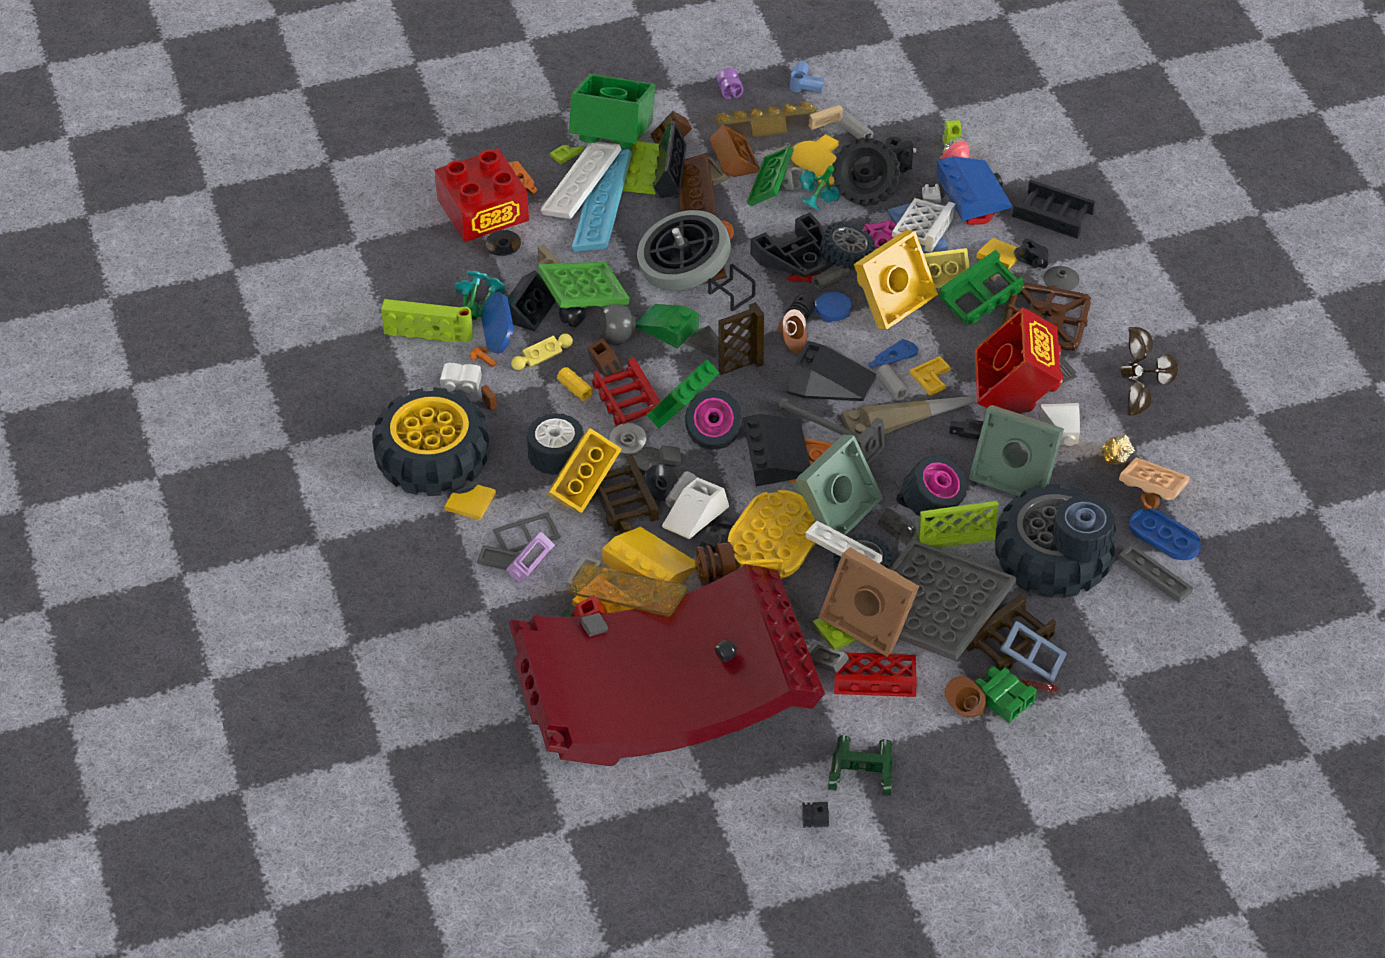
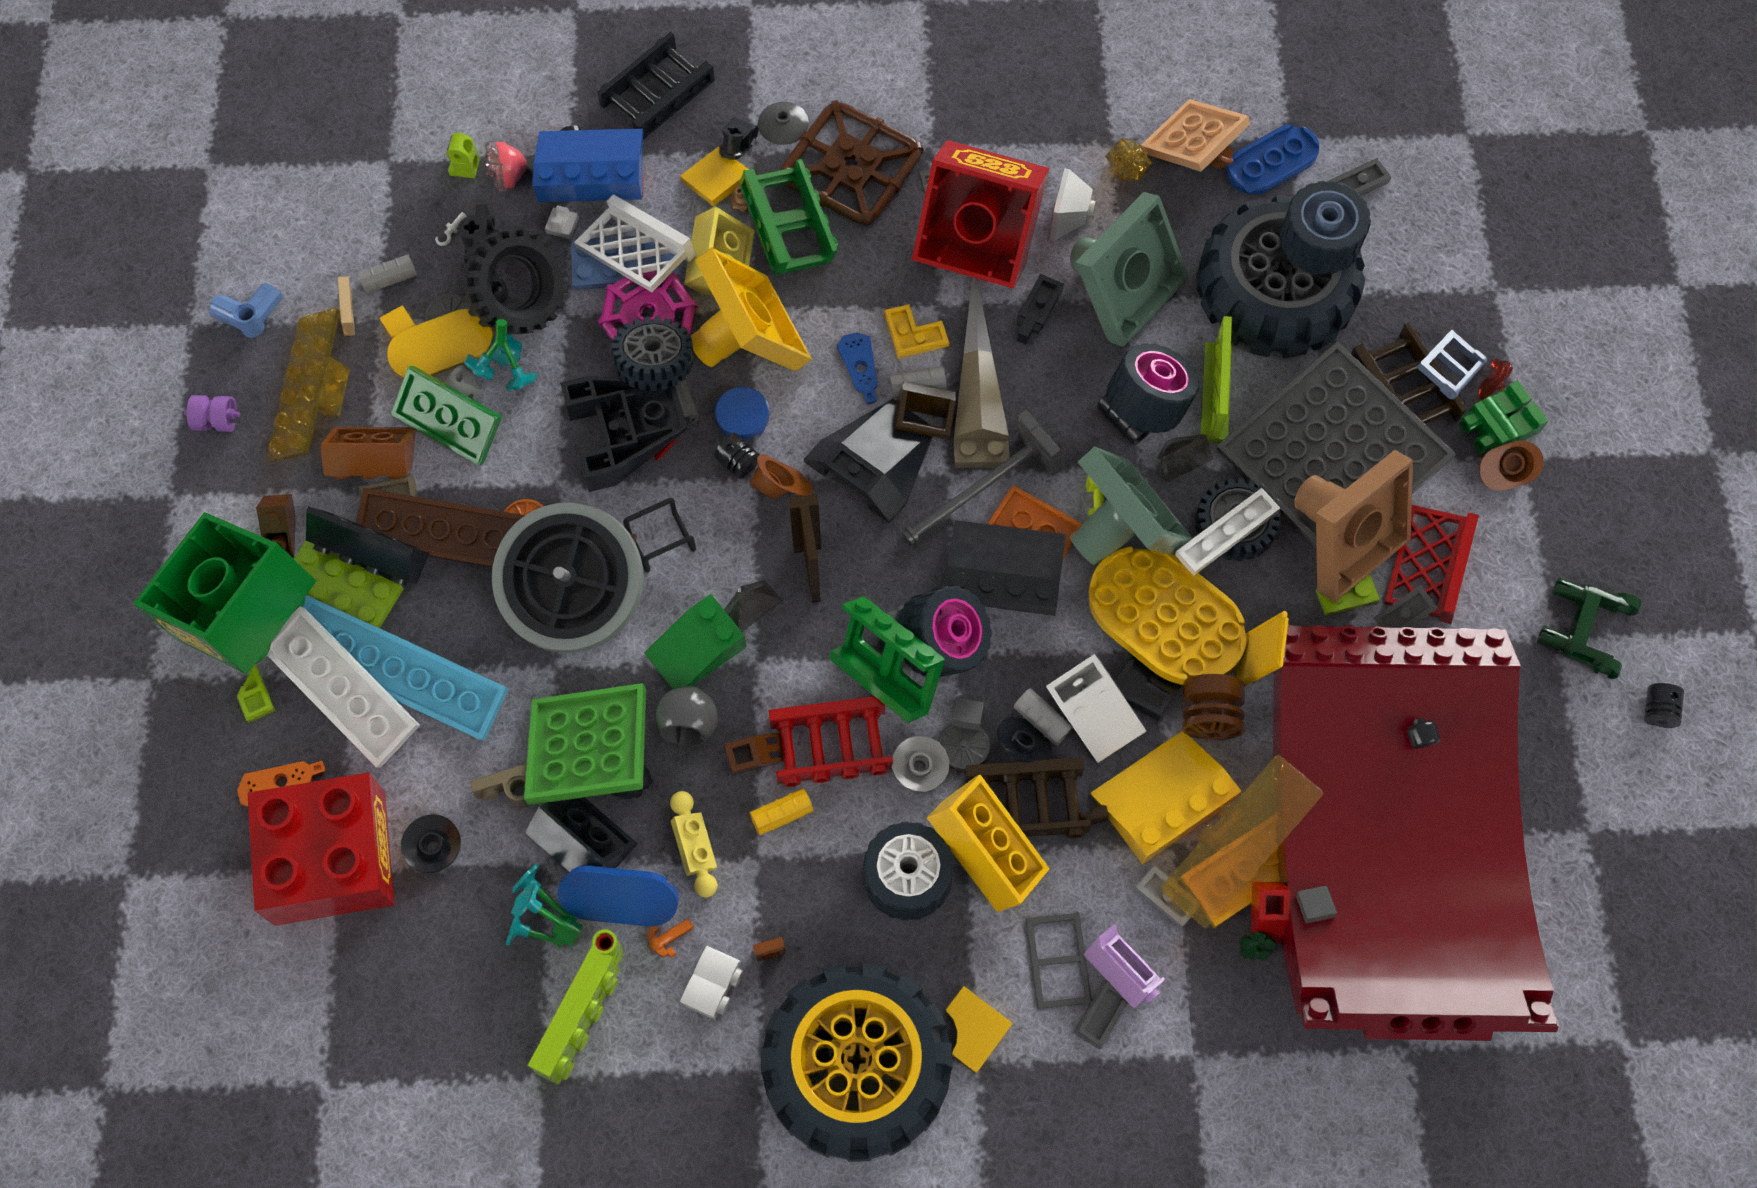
camera: 75 degrees left, 20 degrees up
dark brown plant [1121,327,1178,416] -> none
none -> dark brown tile [895,382,956,440]

